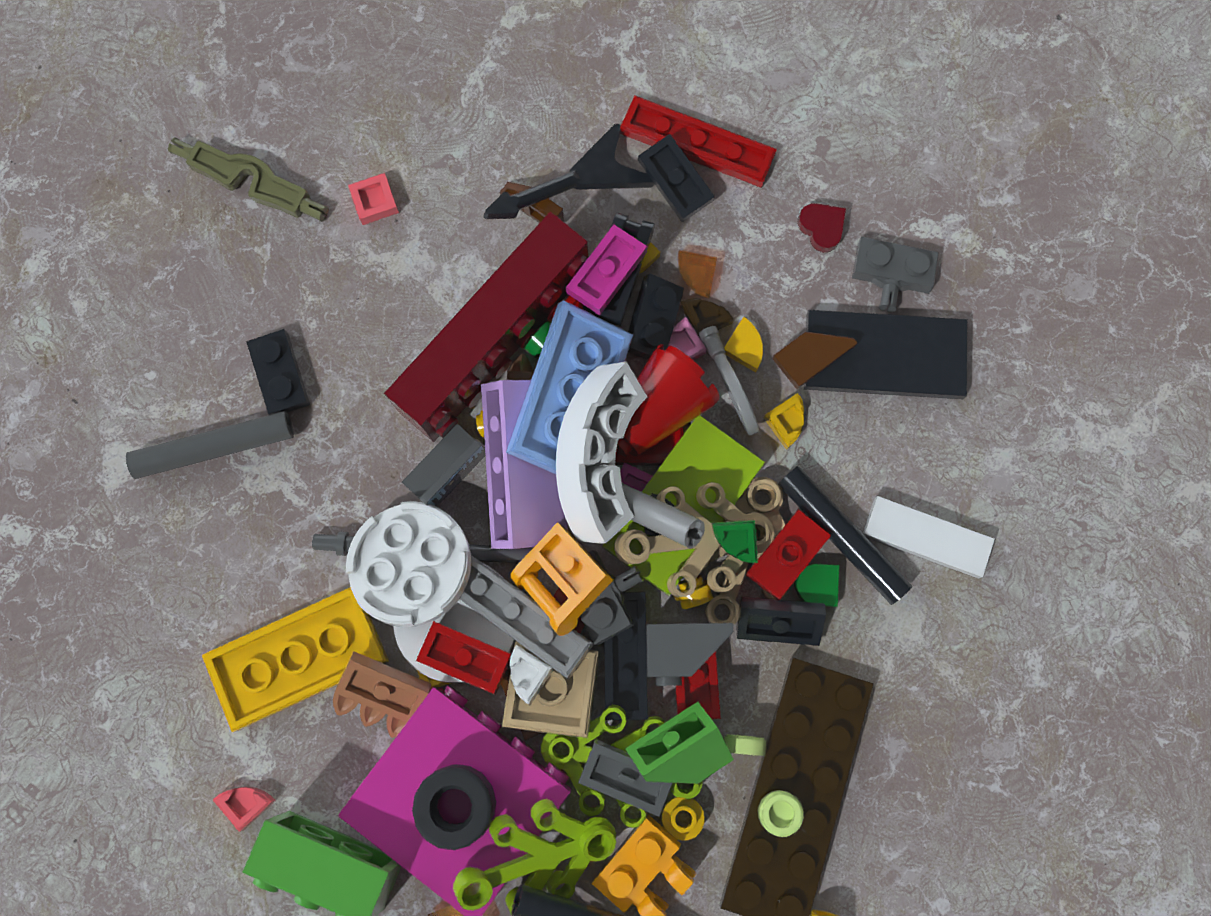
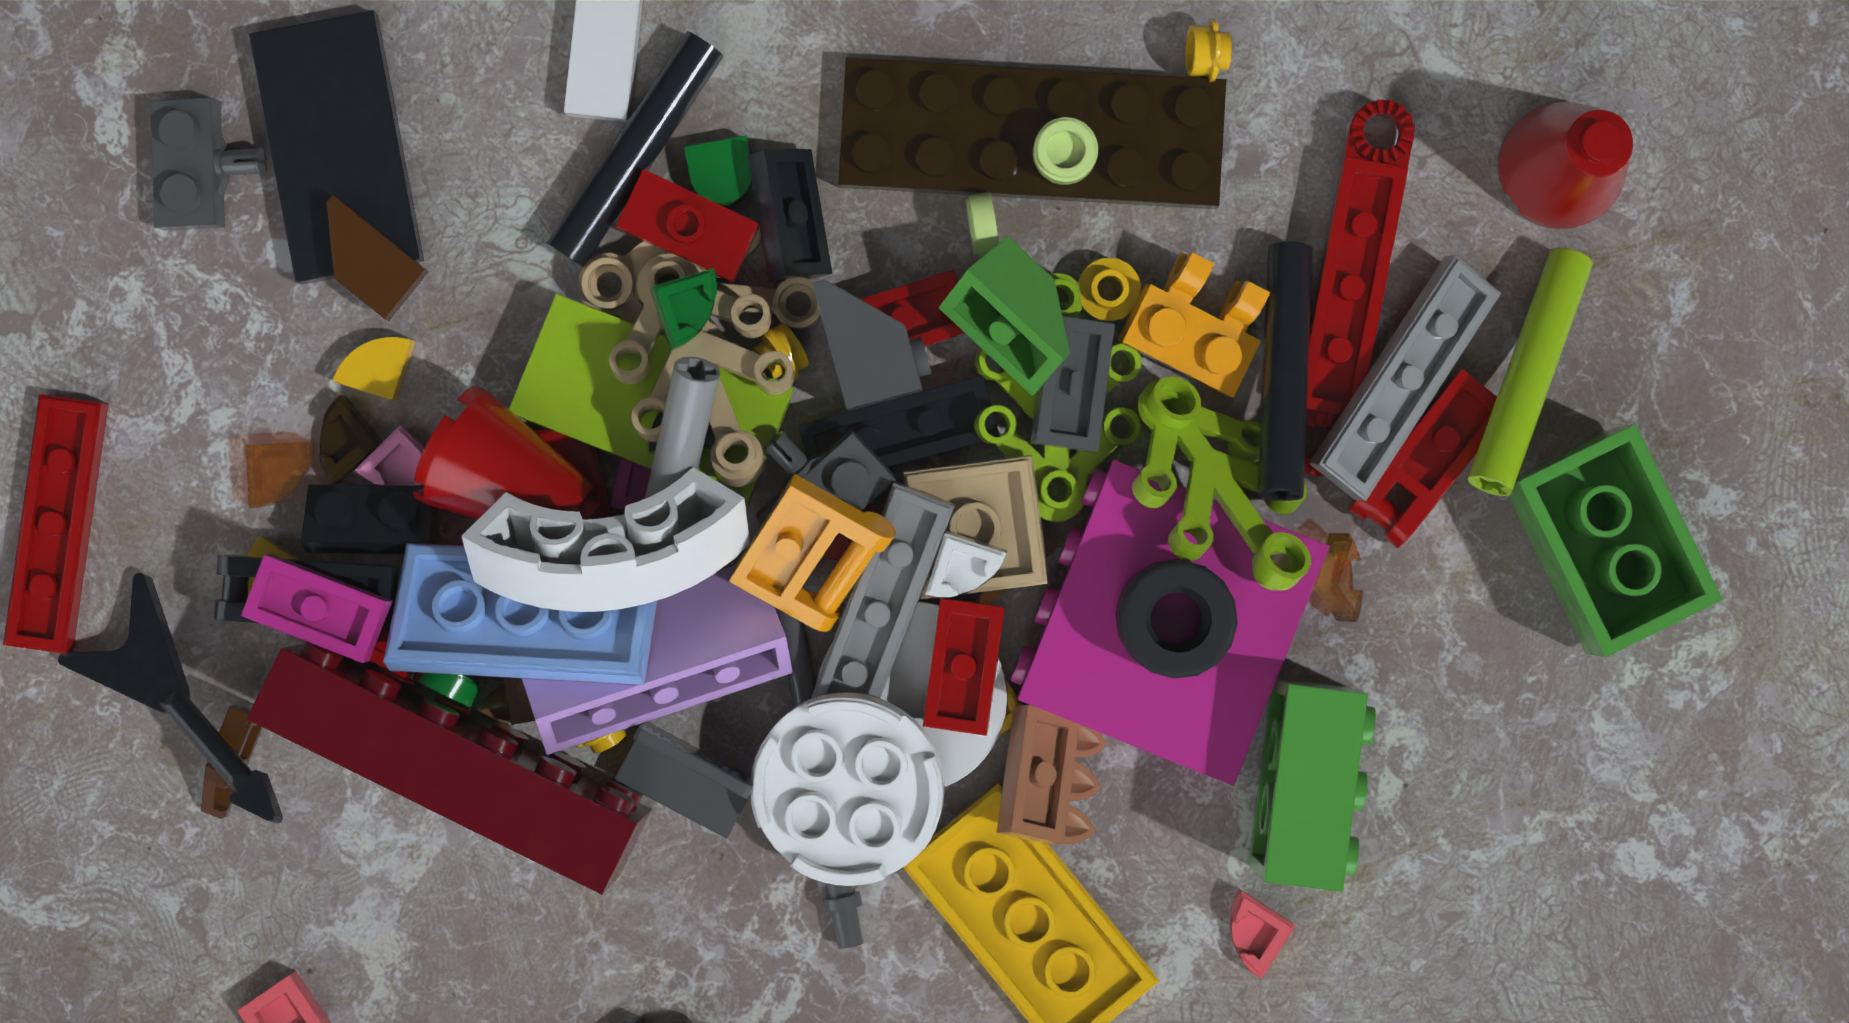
camera: 110 degrees left, 10 degrees up
black plate [638,134,715,222] -> none
light grey piece [699,326,760,435] -> none
yellow tile [763,393,804,450] -> none
dark red tile [797,203,846,253] -> none

